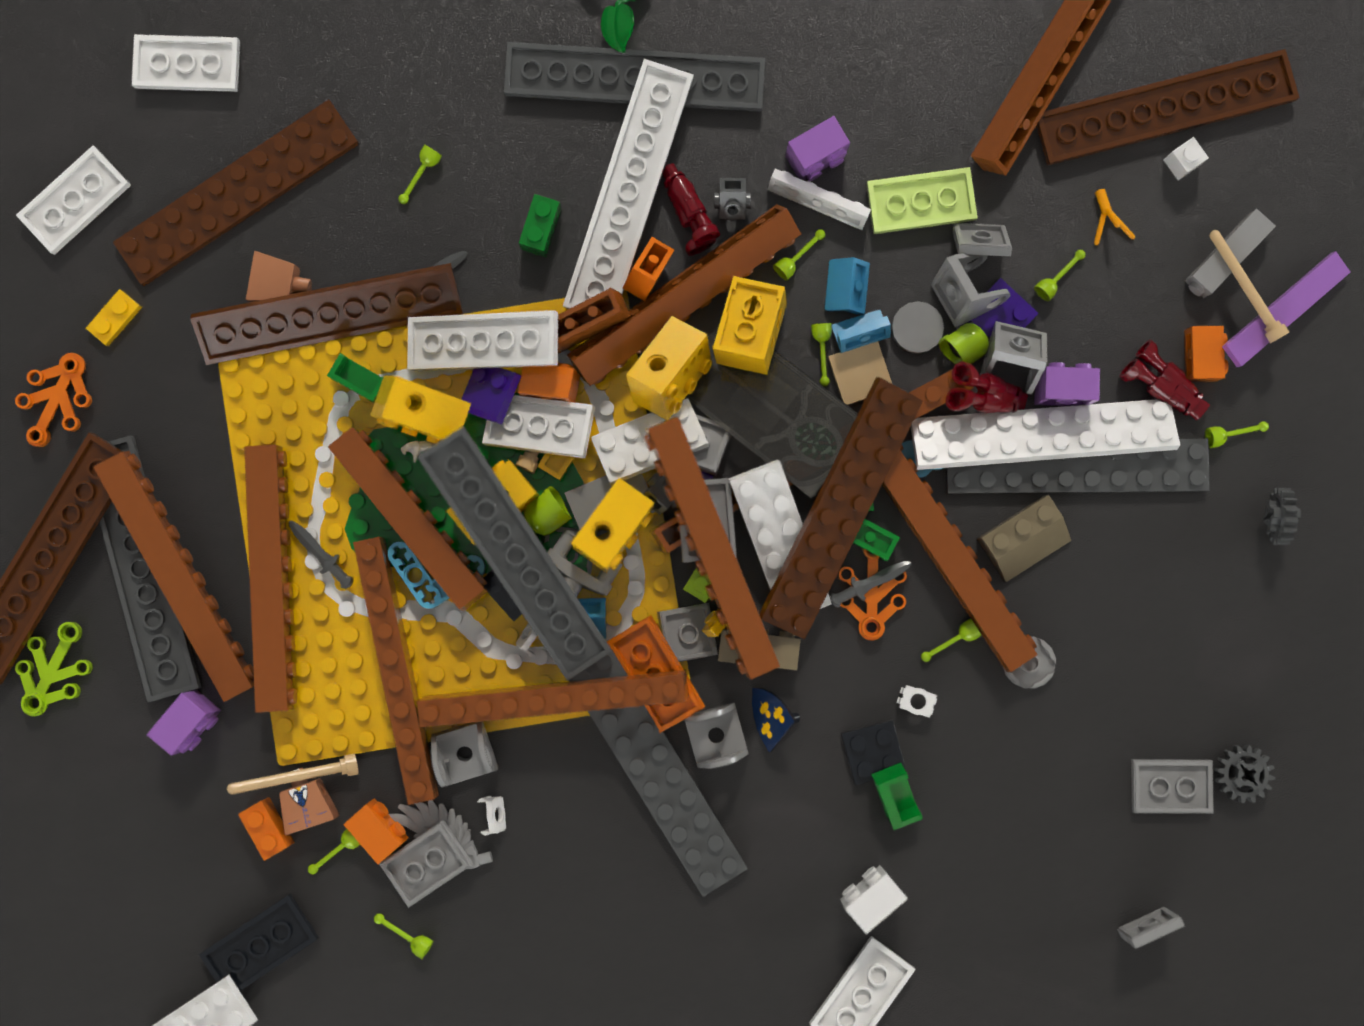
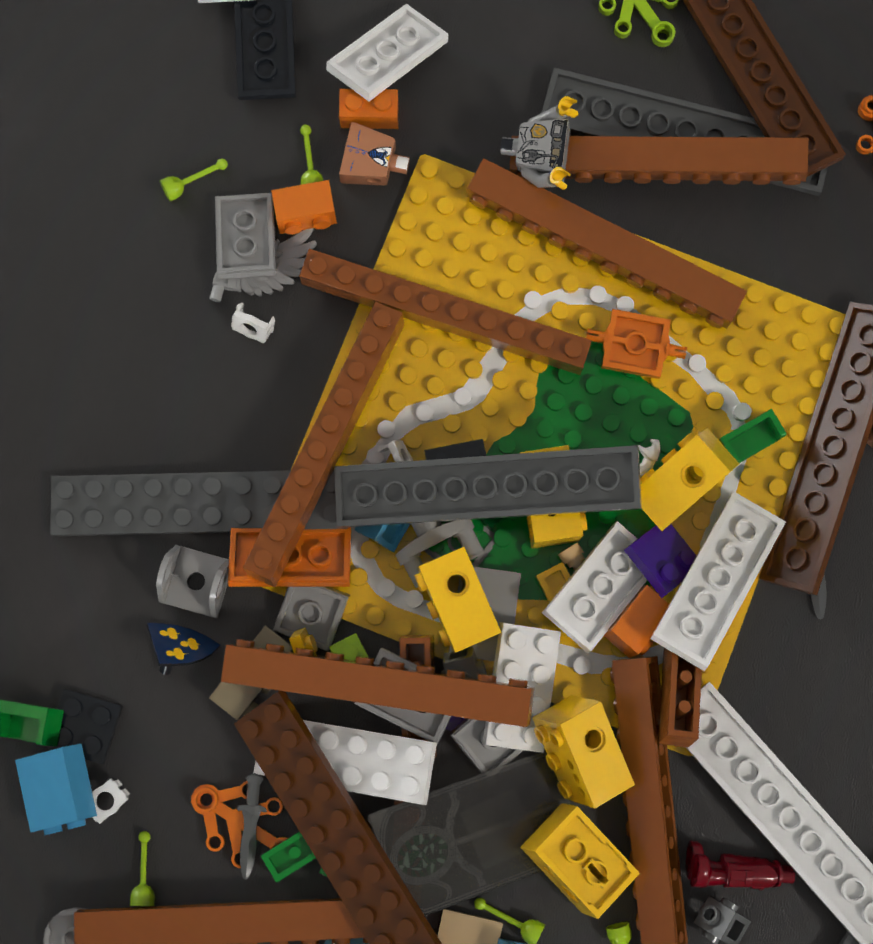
camera: 120 degrees right, 5 degrees down
medium lavender brick [147,690,221,755] -> none
tan piece [227,753,359,794] -> none
dark grey sword [288,521,354,589] -> none
dark orange brick [328,427,488,612] -> none
medium azure beam [388,542,486,609] -> none
light grey hose [431,721,499,787] -> none
green brick [519,194,562,257] -> none
lime helmet [524,486,572,536] -> none
orange brick [622,237,674,301] -> none
none -> dark azure brick [15,744,97,836]
none -> white plate [326,4,448,102]
none -> torso [500,96,578,190]
none -> orange plate [586,309,687,379]

